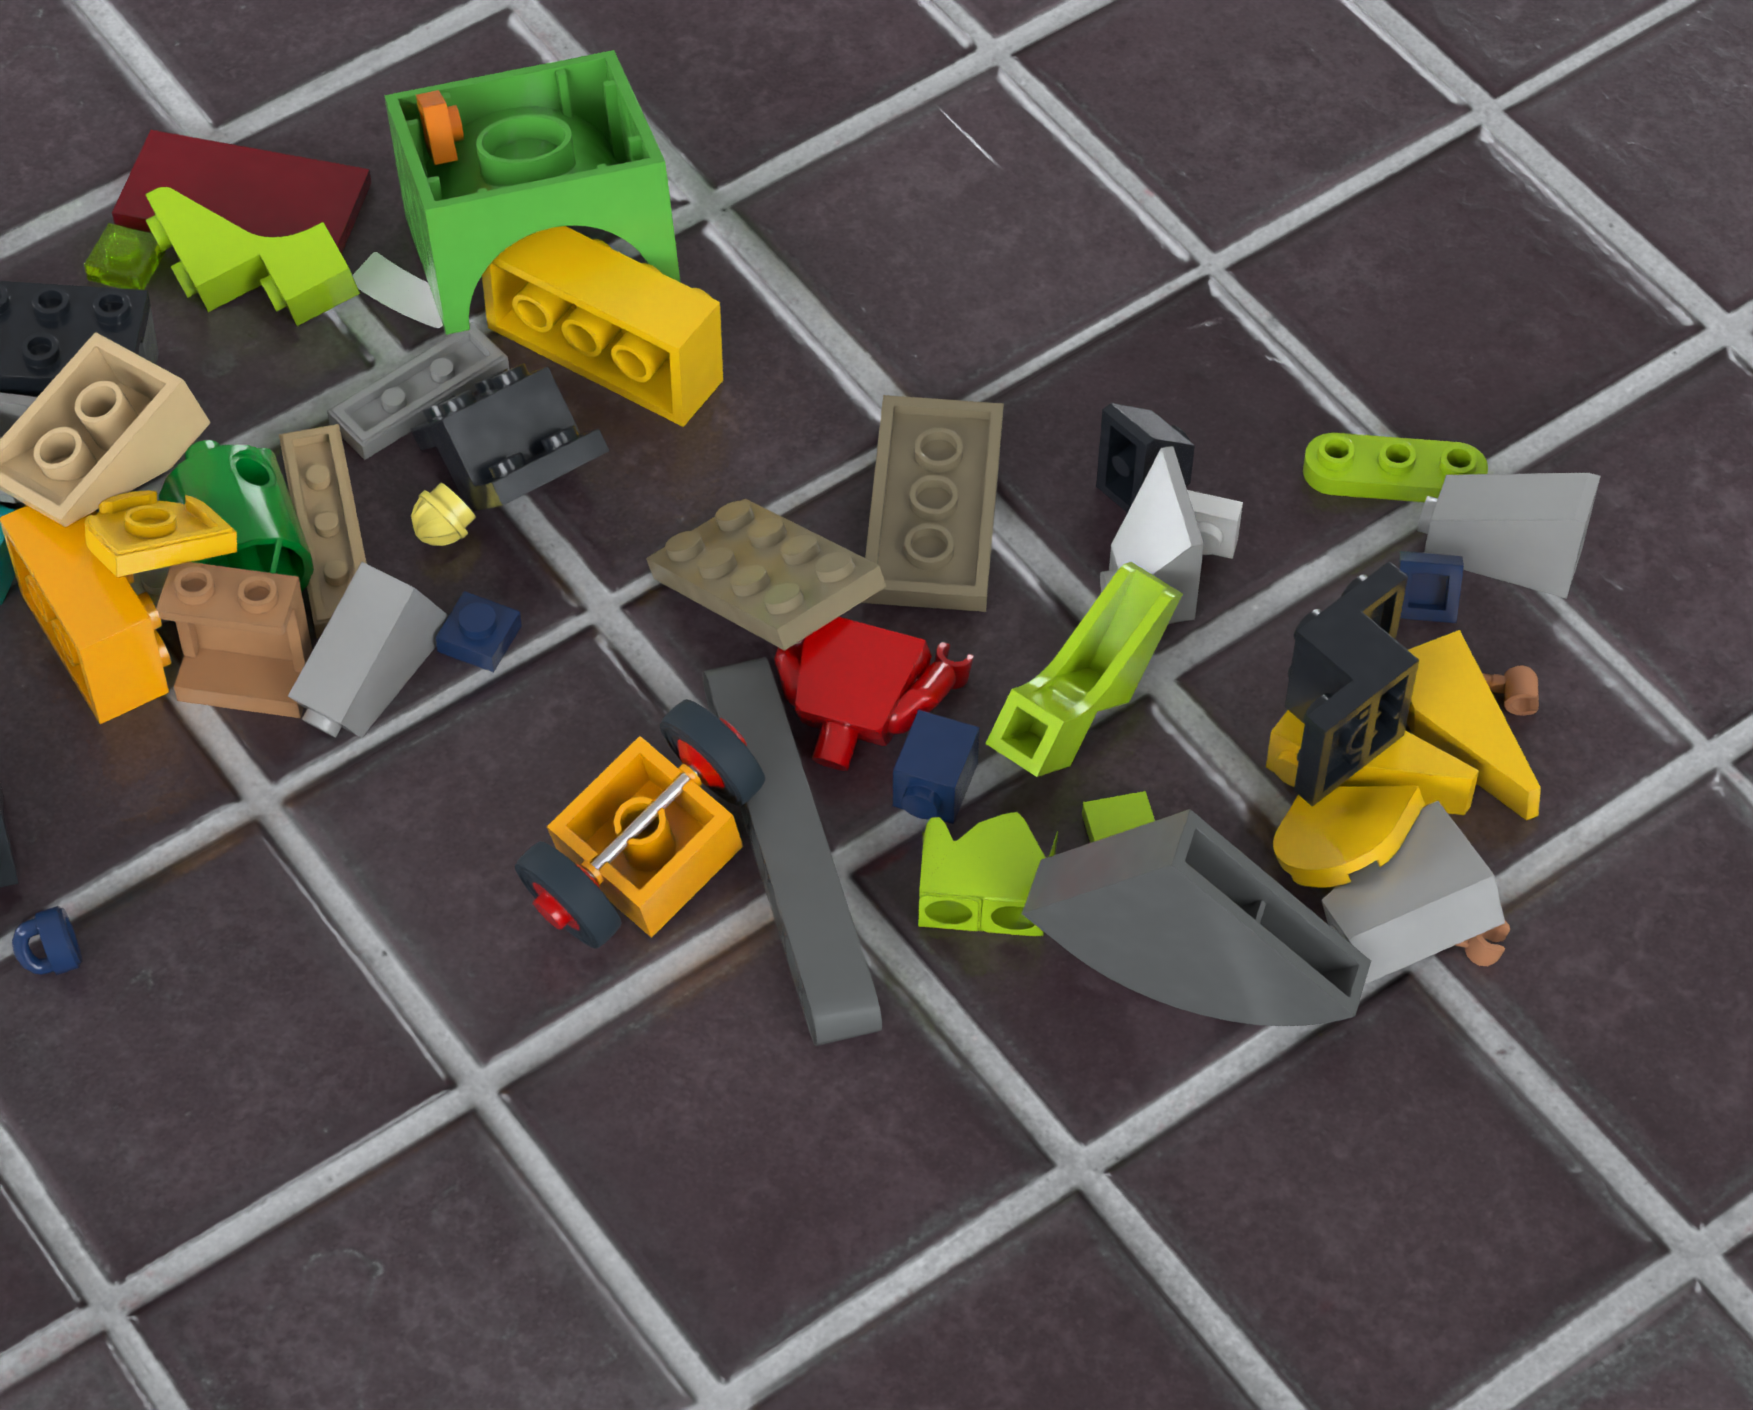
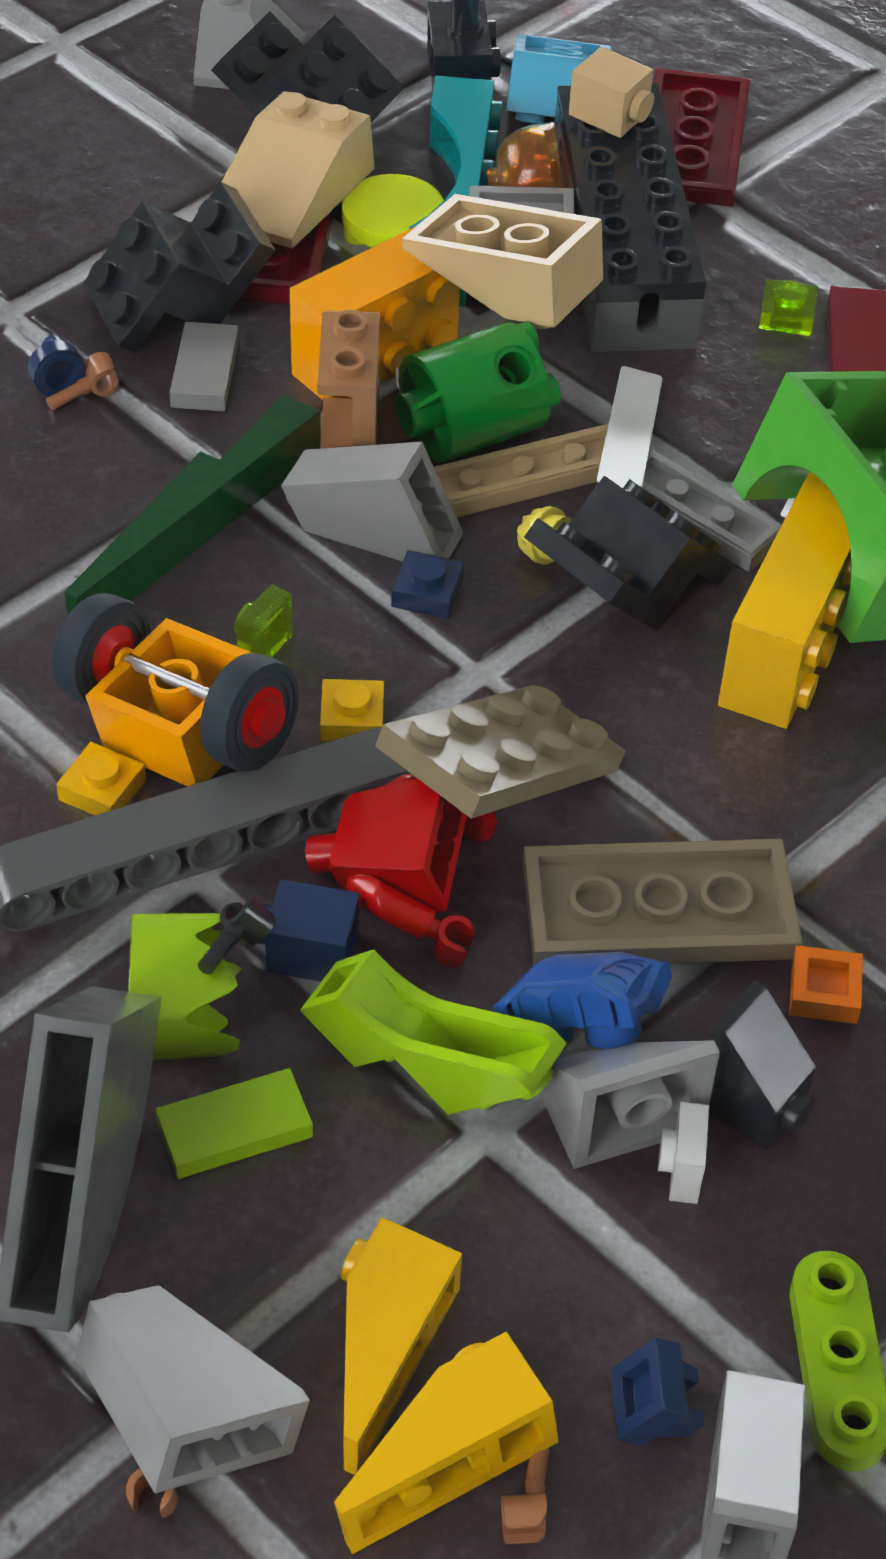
camera: 80 degrees right, 5 degrees down
yellow tile [85,490,237,577] -> none
lime arch [145,187,360,326] -> none
yellow tile [1273,786,1425,888] -> none
black bracket [1285,561,1419,807] -> none
none -> nougat hand [46,352,119,411]
none -> yellow plate [56,742,146,816]
none -> dark green slope [64,394,321,616]
none -> light grey tile [170,322,239,411]
none -> black hand [198,898,275,975]
none -> clear neon green plate [234,584,293,658]
none -> yellow plate [320,679,384,742]
none -> blue slope [493,952,672,1049]
none -> white sticker [597,366,663,488]
none -> orange plate [789,945,863,1024]

